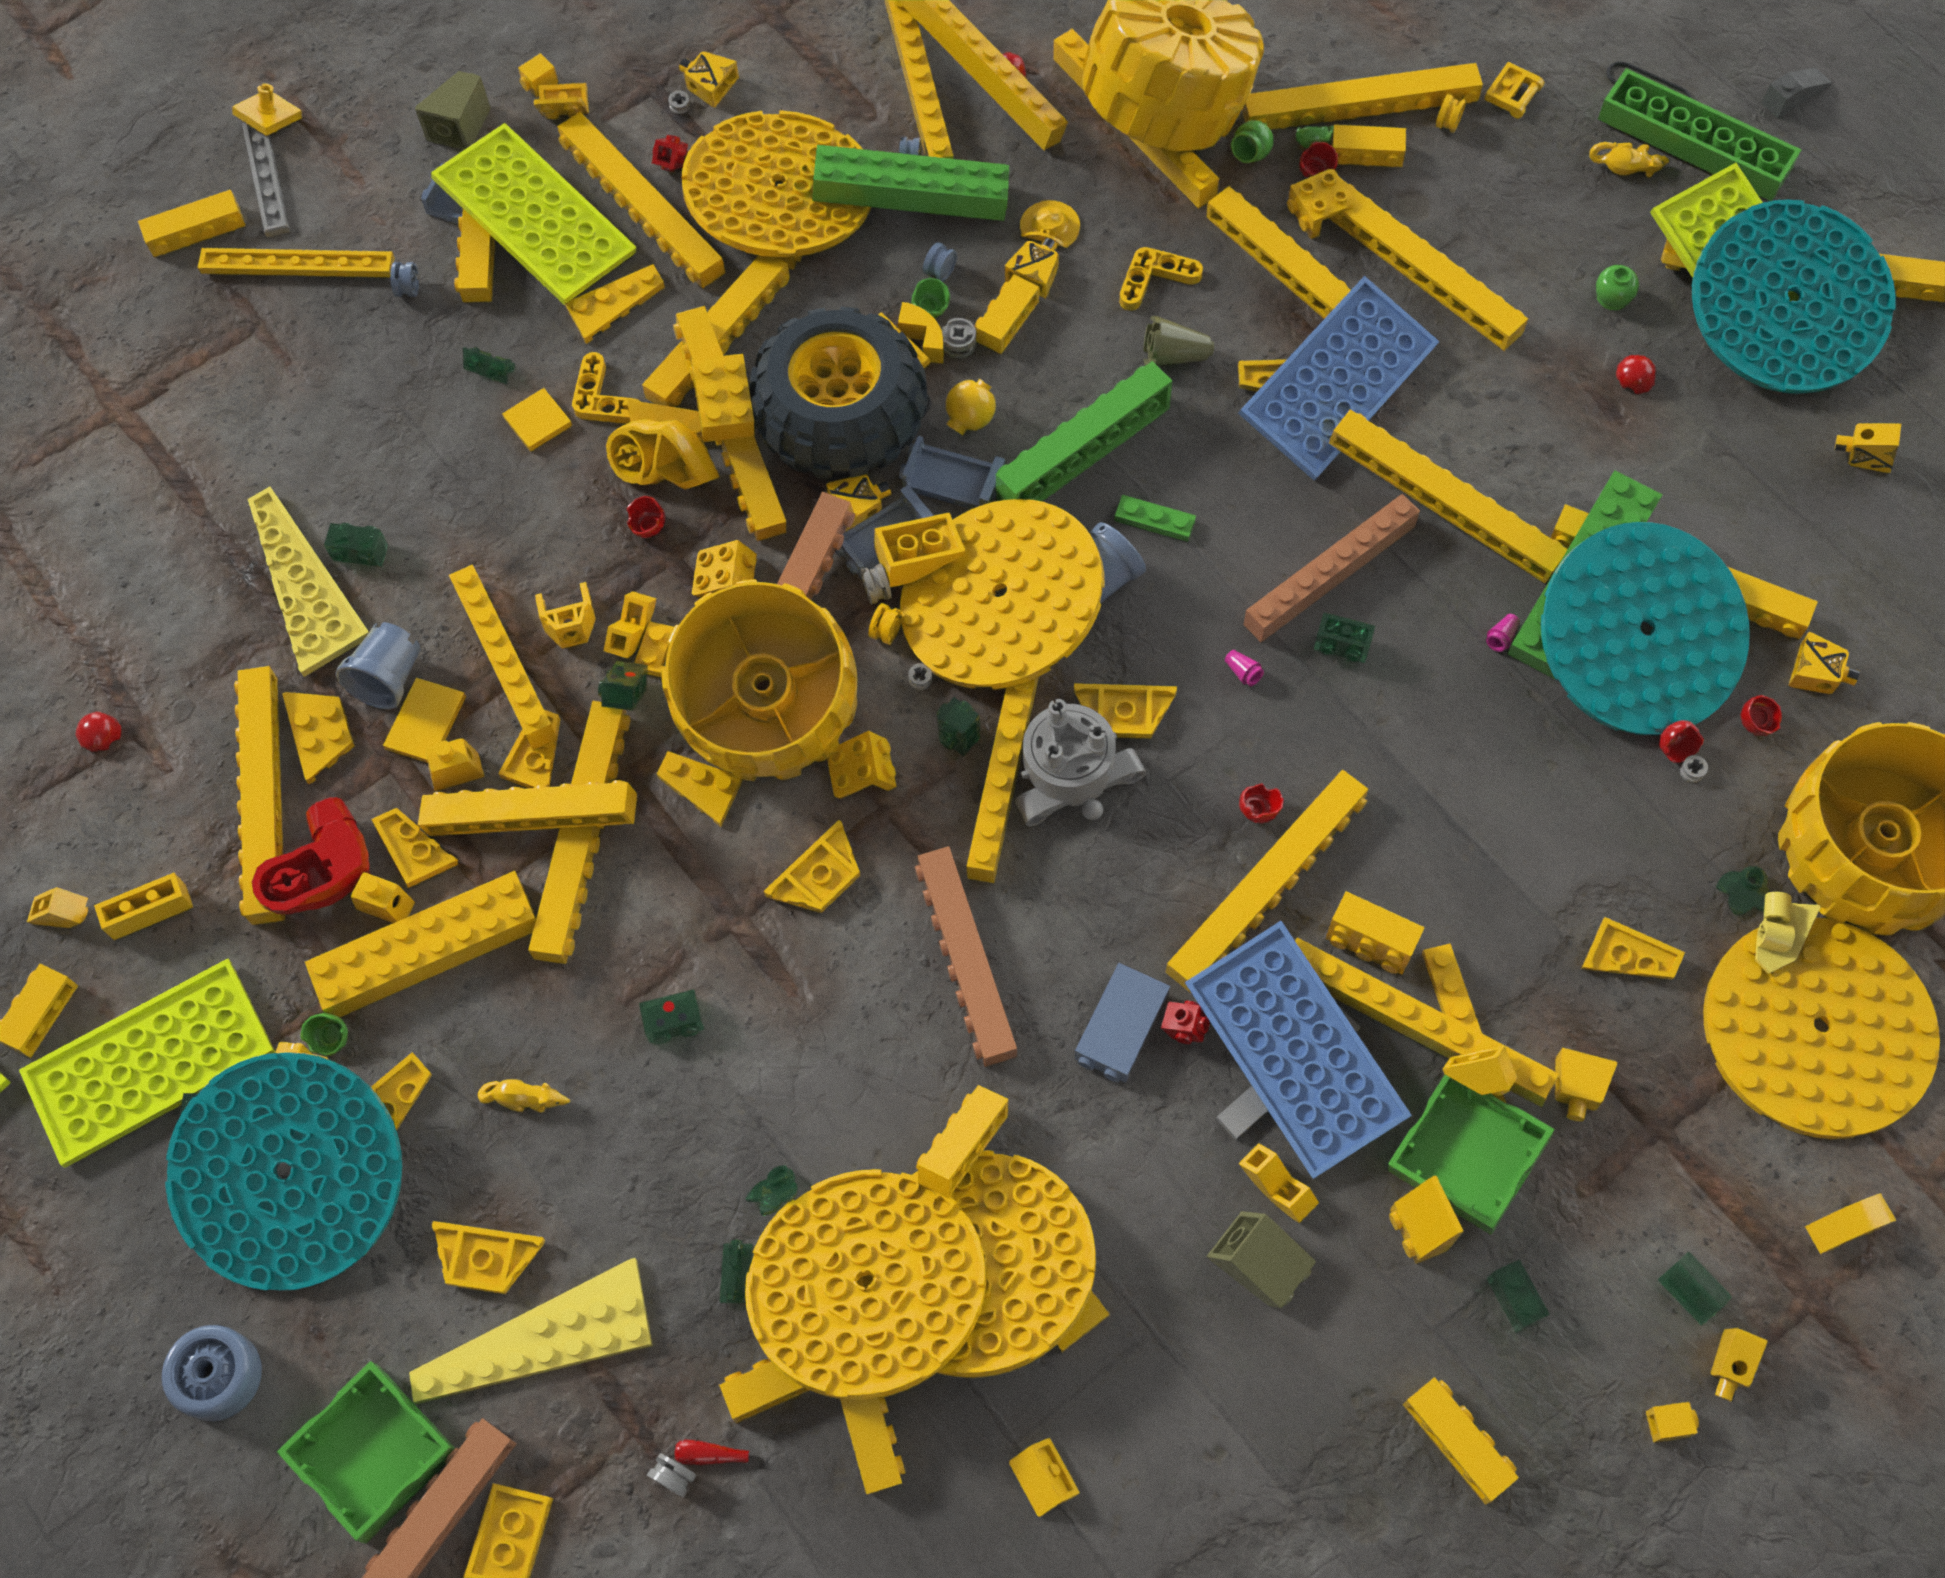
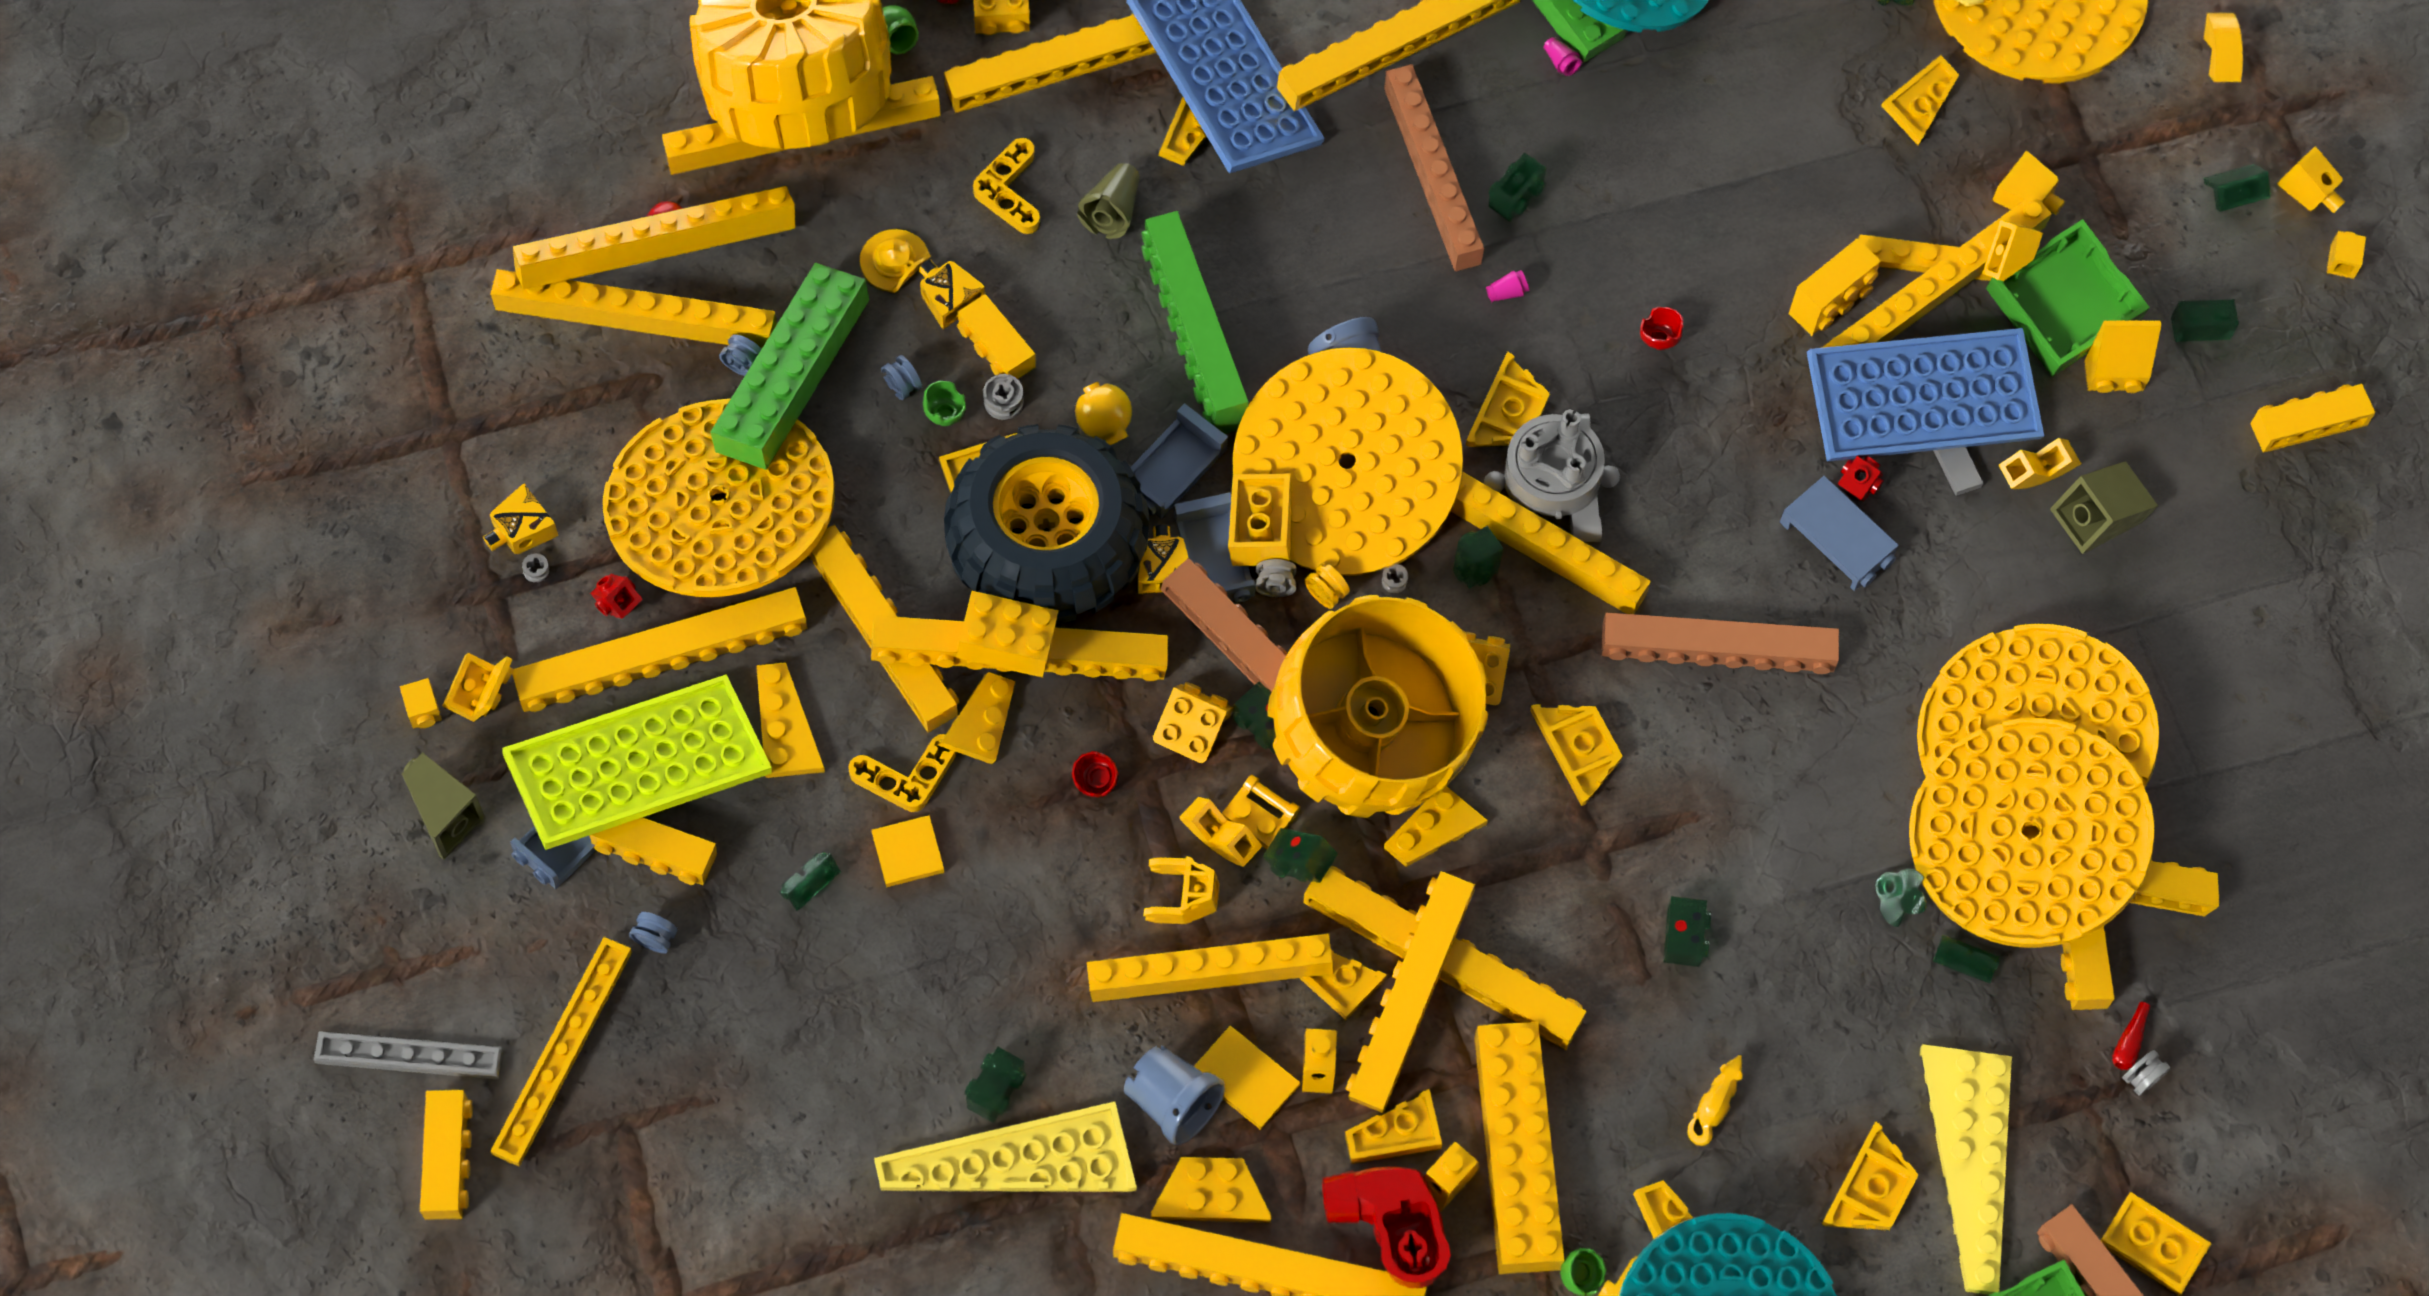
camera: 75 degrees left, 0 degrees up
yellow tile [232,84,302,136] -> none
yellow piece [606,419,720,490] -> none
yellow brick [898,302,944,363] -> none
yellow brick [916,1085,1008,1198] -> none
yellow panel [1009,1438,1080,1517] -> none
bright green plate [1114,495,1196,542] -> none
yellow brick [1166,769,1368,994] -> none

